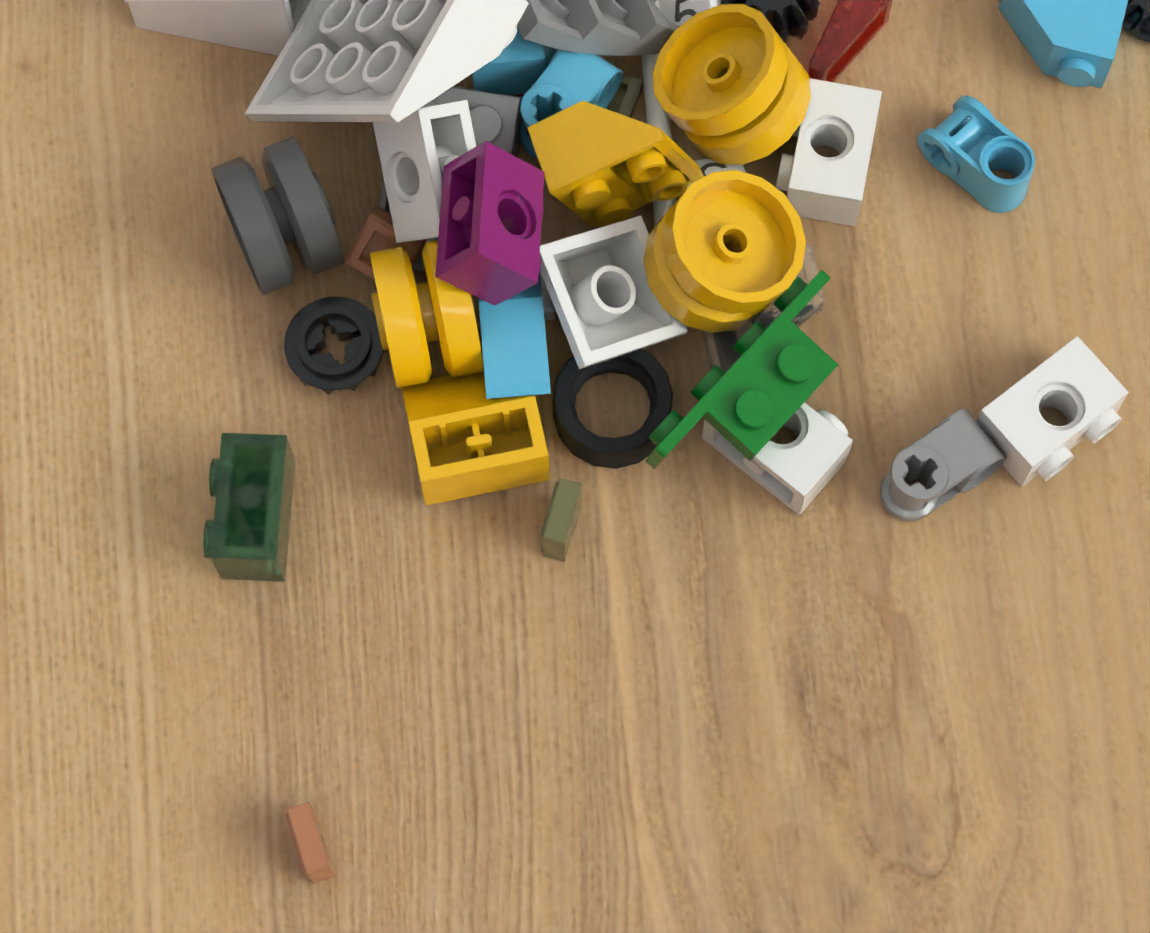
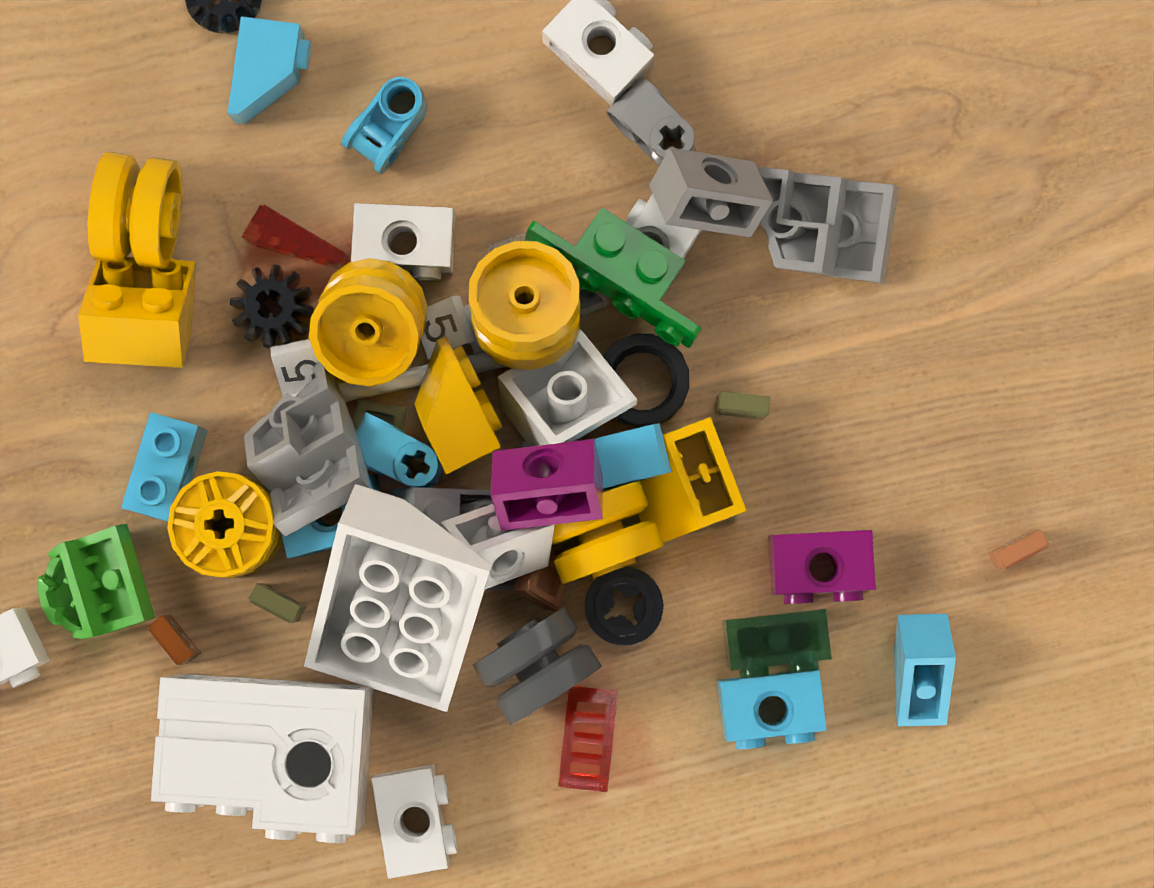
camera: 100 degrees left, 15 degrees up
none -> white brick [371,764,457,879]
none -> clear red slope [558,686,618,792]
none -> light grey brick [649,148,773,237]
none -> medium azure brick [717,669,827,749]
none -> light grey slope [757,167,899,284]
none -> magenta brick [768,530,876,604]
none -> medium azure slope [894,614,956,726]

